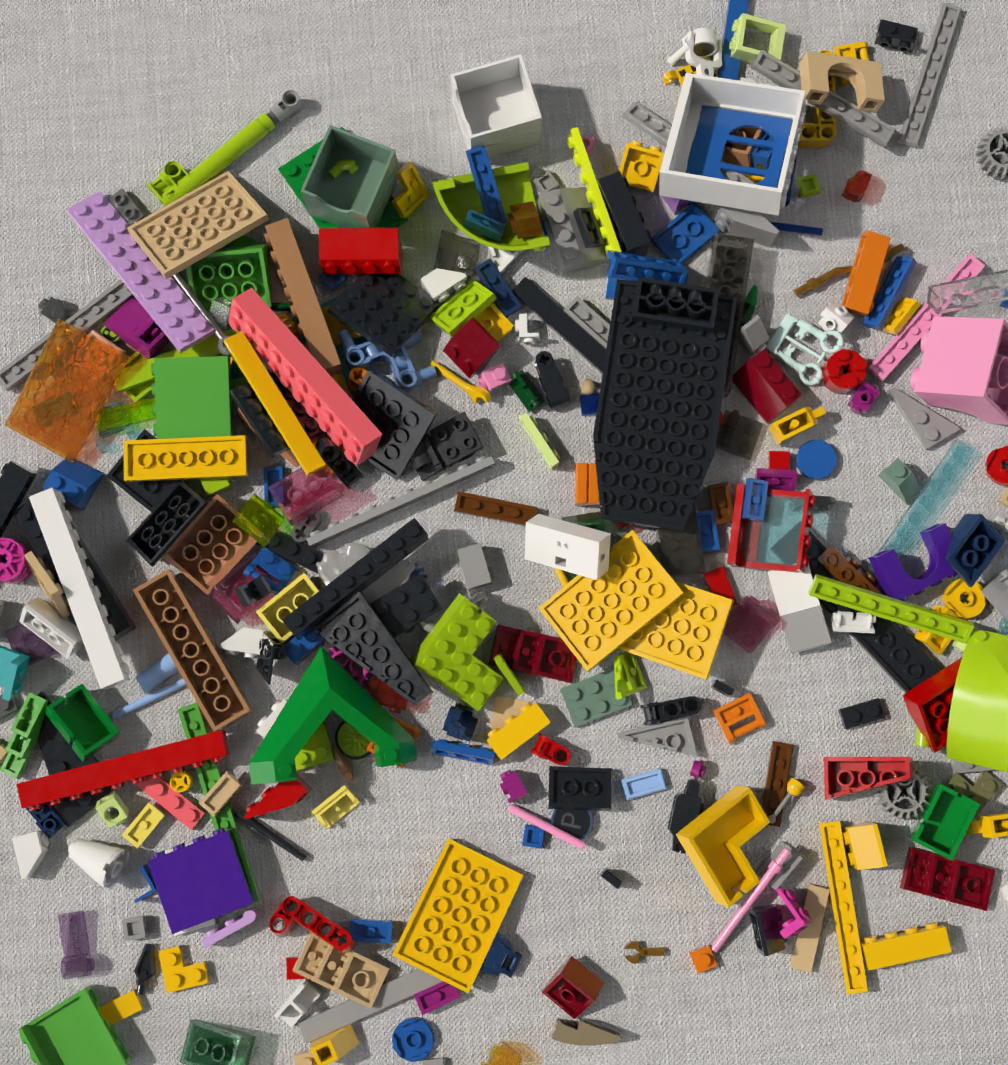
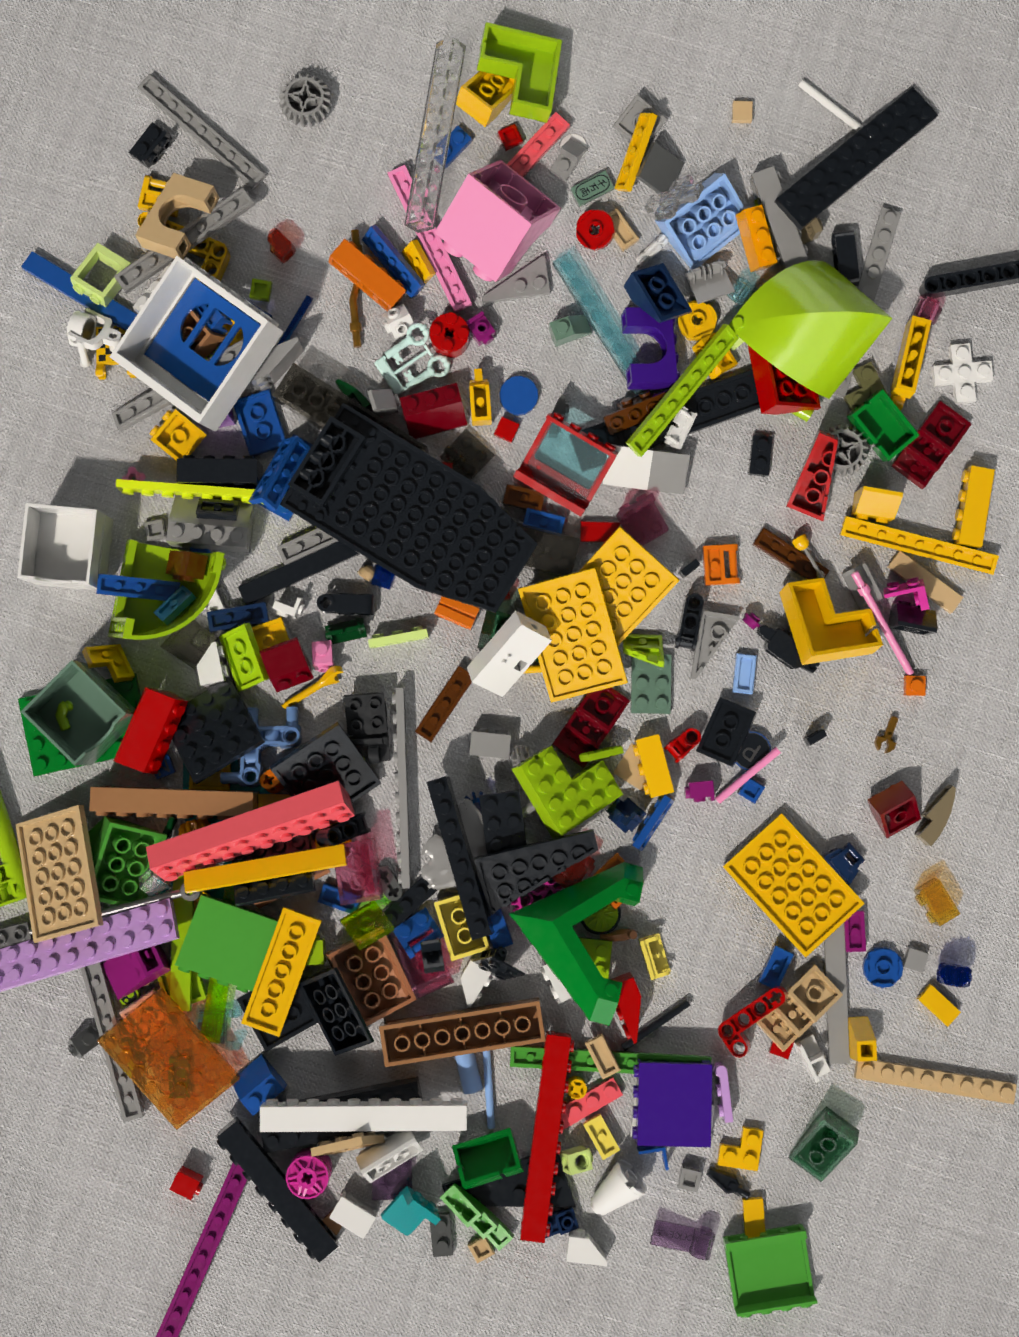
camera: 75 degrees left, 5 degrees up
blue plate [742,478,768,522] -> none
magenta plate [755,468,798,491] -> none

